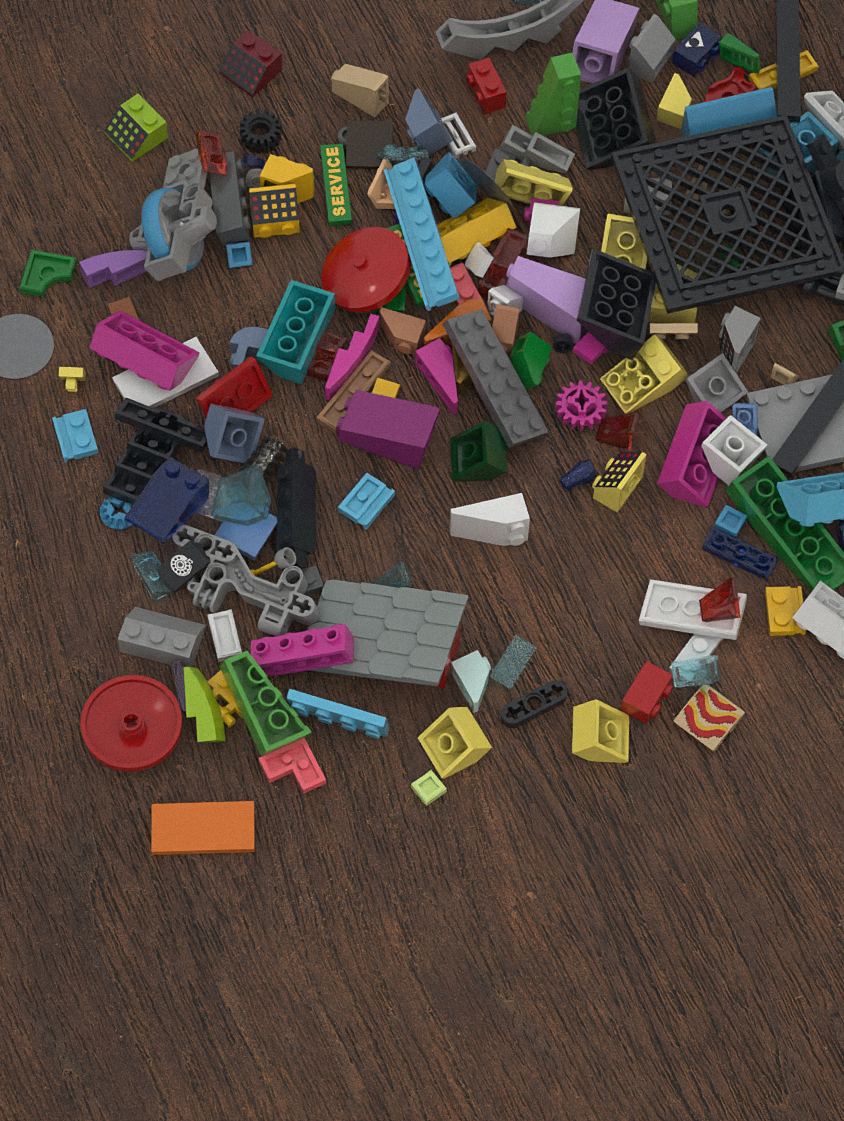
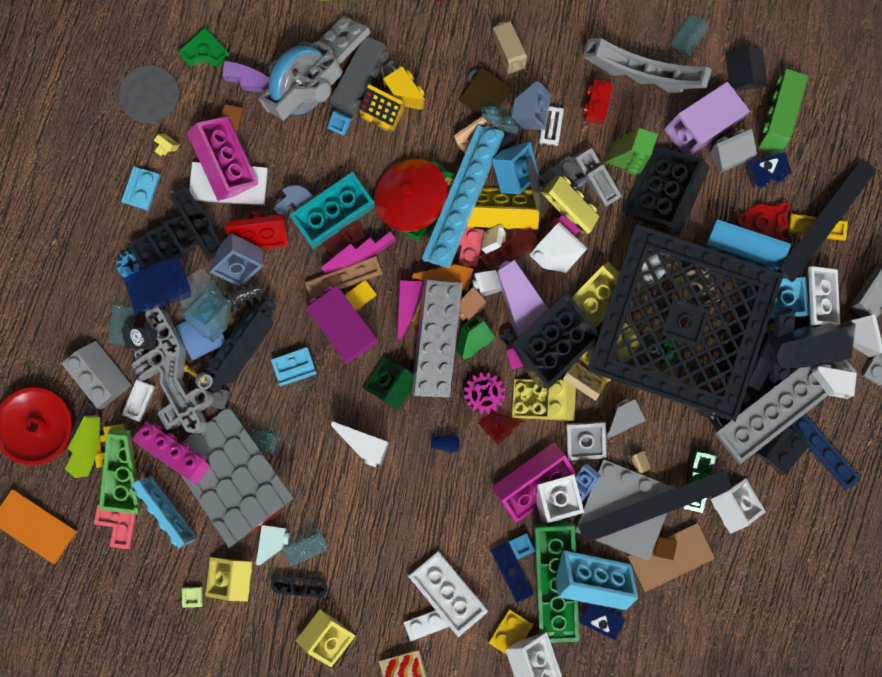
camera: 35 degrees right, 20 degrees up
clear red slope [196,130,227,175] -> none
black tyre [240,110,281,154] -> none
clear blue tile [242,153,266,169] -> none
green tile [320,144,352,226] -> none
nougat slope [380,307,426,355] -> none
light yellow slope [592,452,647,513] -> none
red brick [621,661,674,724] -> none
light yellow slope [657,73,692,129] -> none
clear light blue slope [671,654,720,687] -> none
clear red slope [699,576,741,622] -> none
green slope [719,33,760,74] -> none

